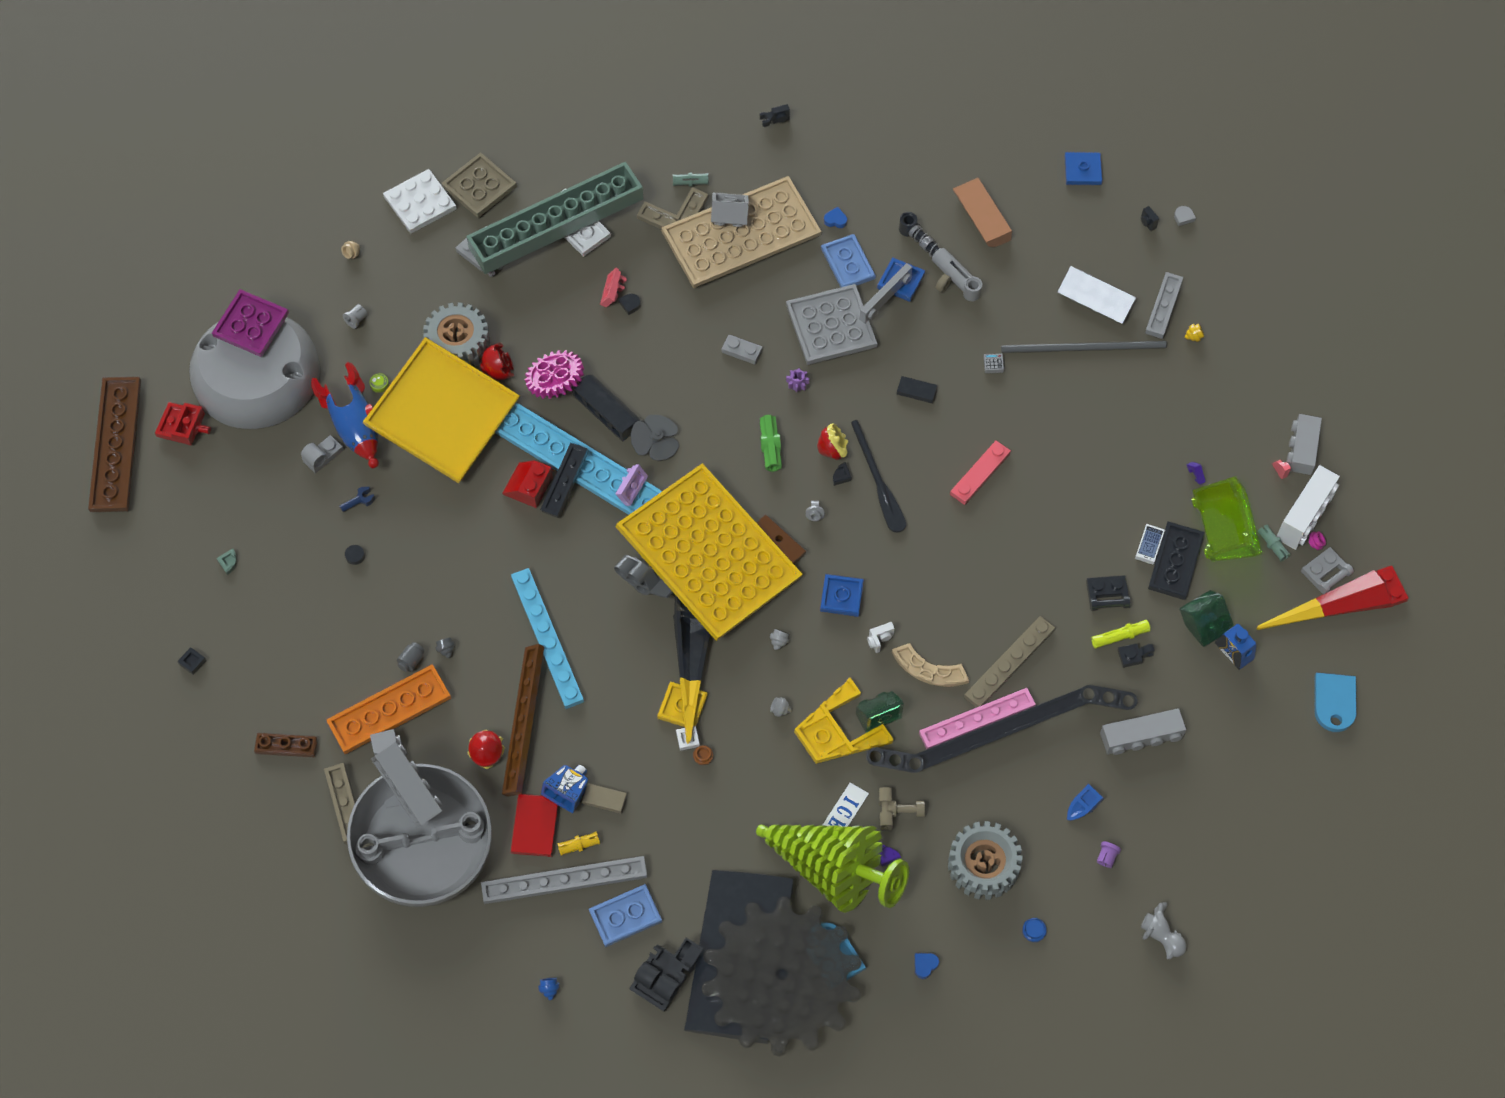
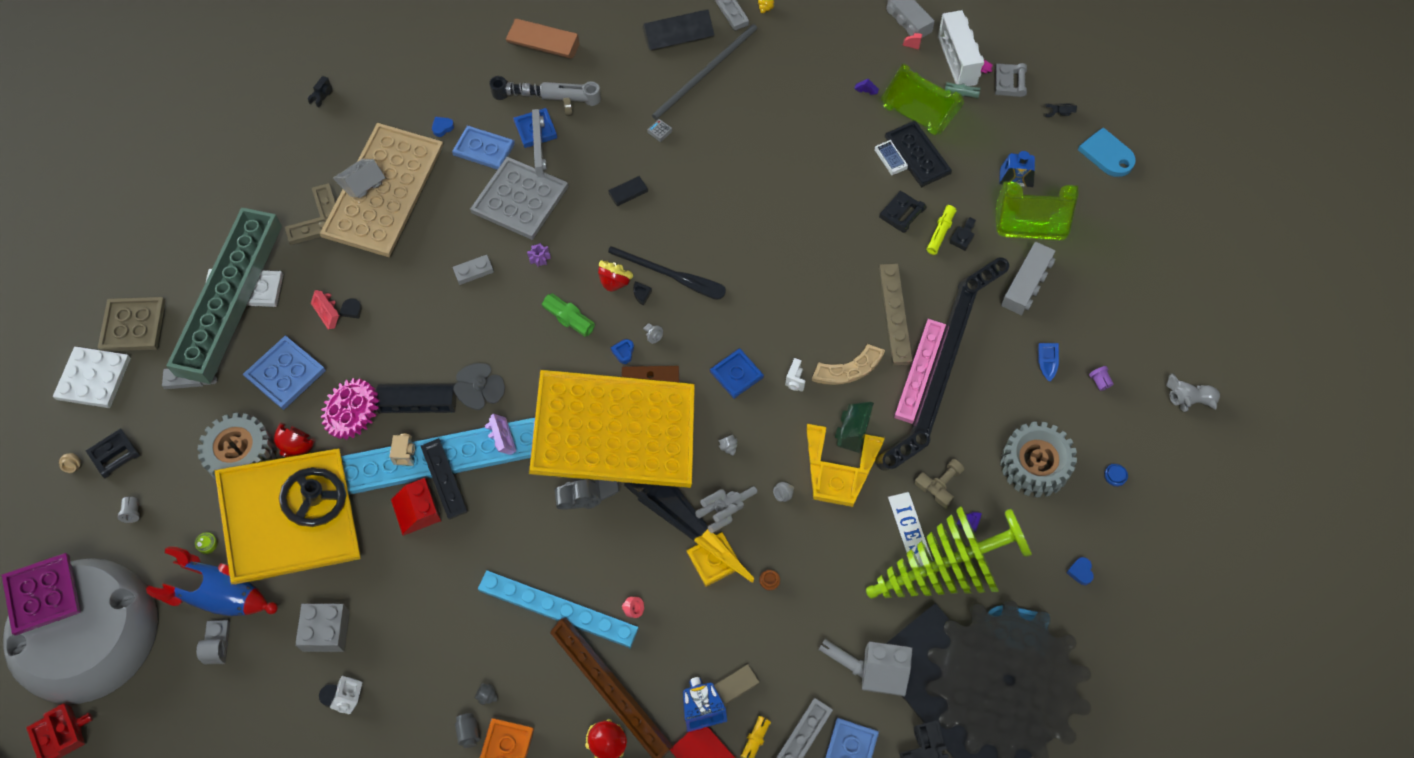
camera: 45 degrees left, 0 degrees up
dark blue bar [339,487,375,512] -> none
sand green pin [673,172,708,187] -> none
white plate [676,726,699,751] -> none
coral plate [950,441,1011,505] -> none
clear green slope [1179,590,1234,647] -> none
red plate [1257,565,1409,630] -> none
none -> black plate [85,428,140,479]
none -> medium blue plate [243,335,326,410]
none -> black piece [279,467,346,527]
none -> light grey brick [295,604,350,652]
none -> white bracket [330,676,362,714]
none -> tan brick [389,434,415,466]
none -> blue tile [610,339,634,364]
none -> coral tile [622,597,644,618]
none -> light grey plant [695,486,757,533]
none -> light grey pin [818,638,864,678]
none -> light grey slope [862,641,912,696]
none -> clear neon green windscreen [996,182,1078,240]
none -> black plate [1044,103,1077,117]

